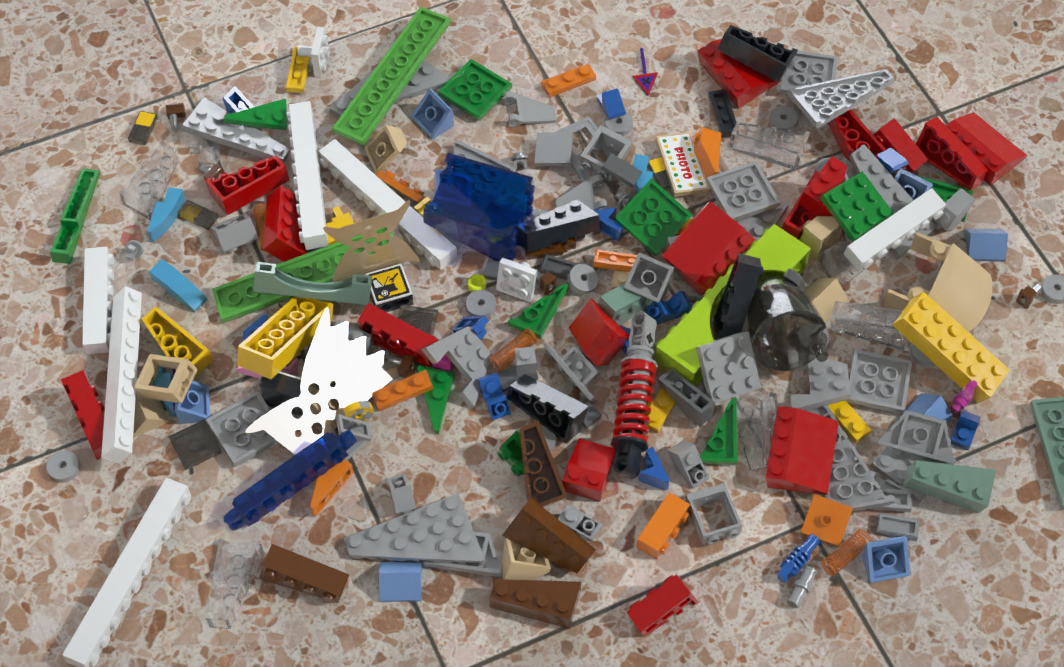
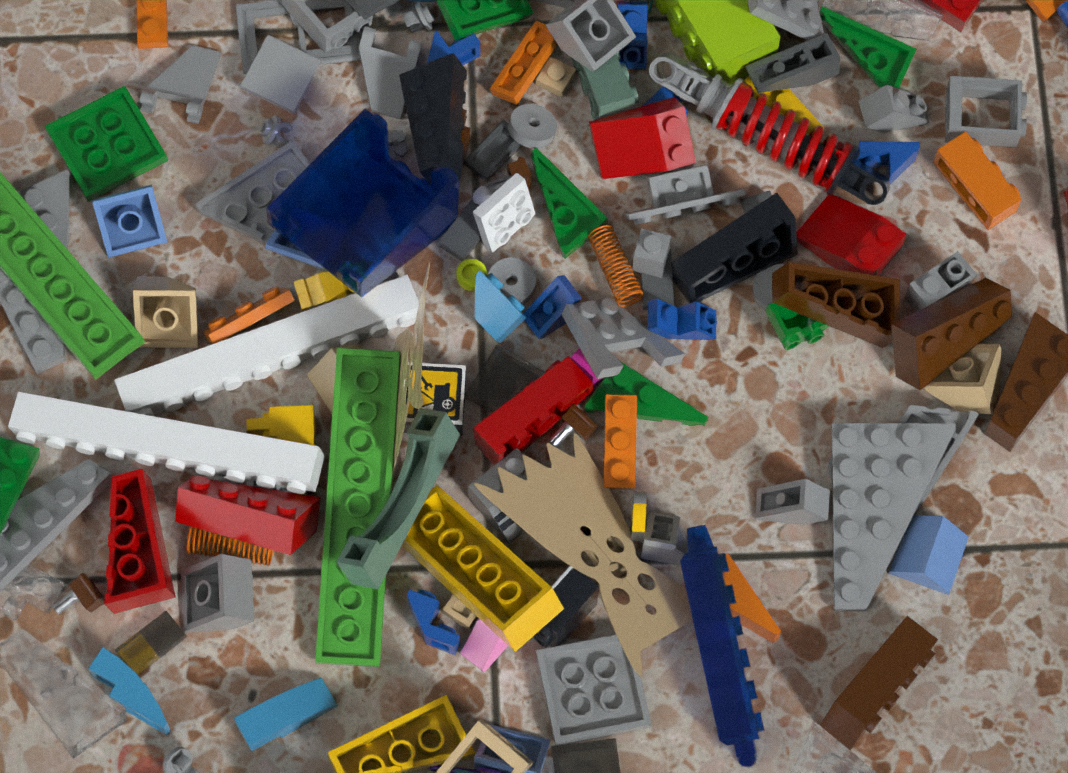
camera: 70 degrees left, 10 degrees up
none -> dark azure slope [475,271,527,343]

